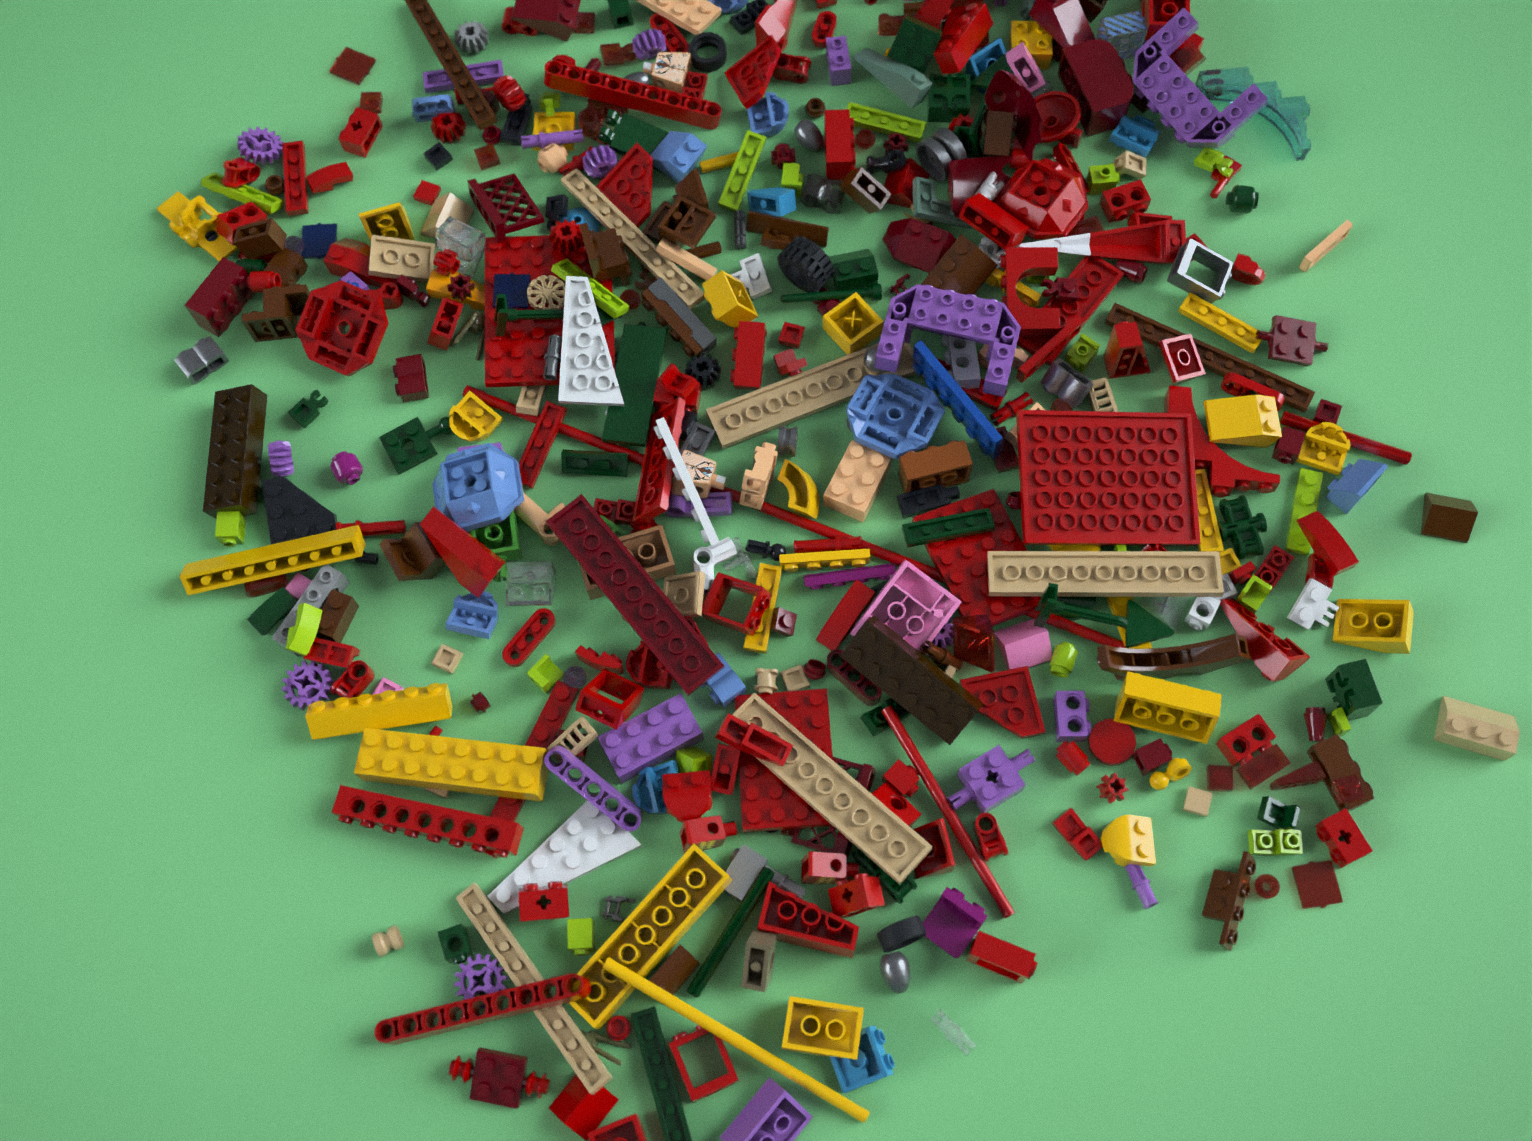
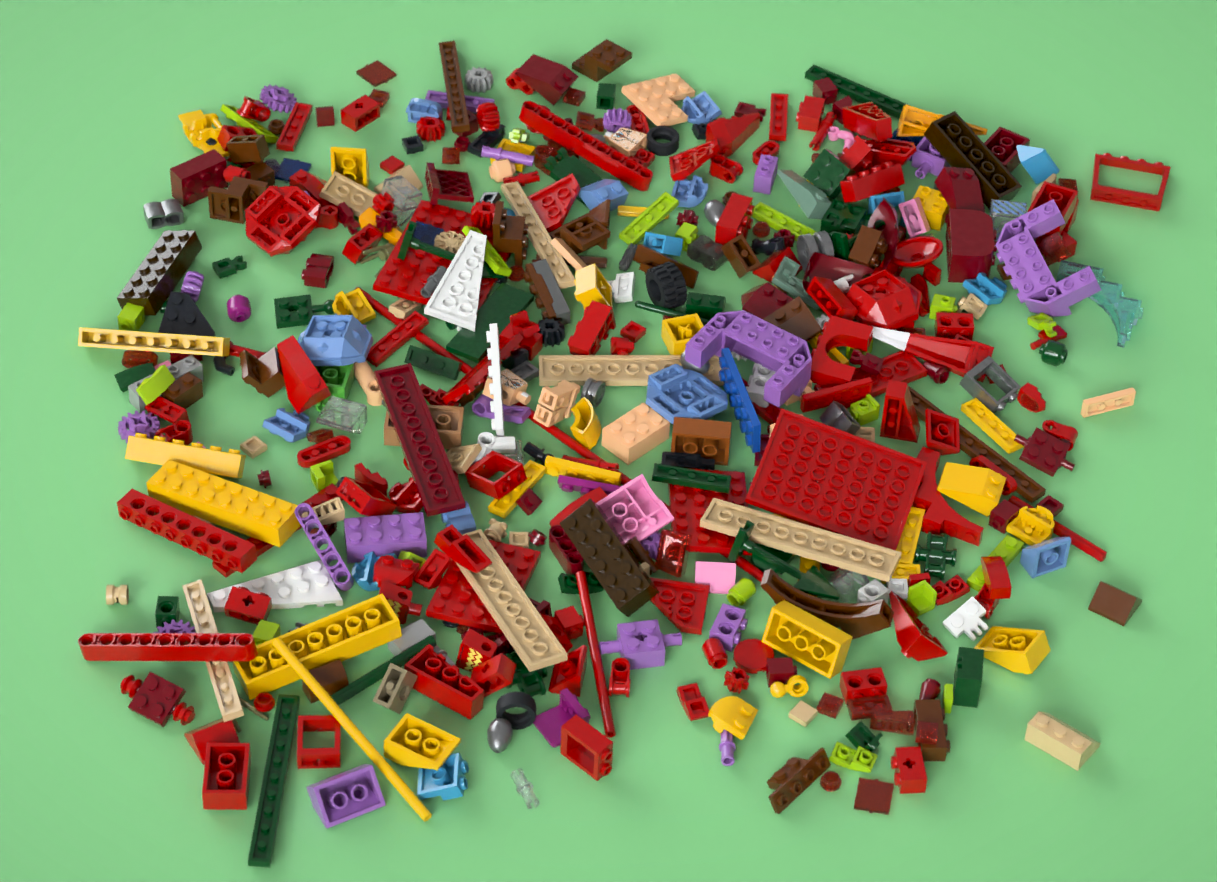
camera: 15 degrees right, 25 degrees down
red slope [306,162,353,193] -> none
medium lavender gear [582,144,618,179] -> none
none -> clear red plate [306,428,334,444]
none -> dark red brick [315,106,334,127]
none -> red piece [1042,420,1078,451]

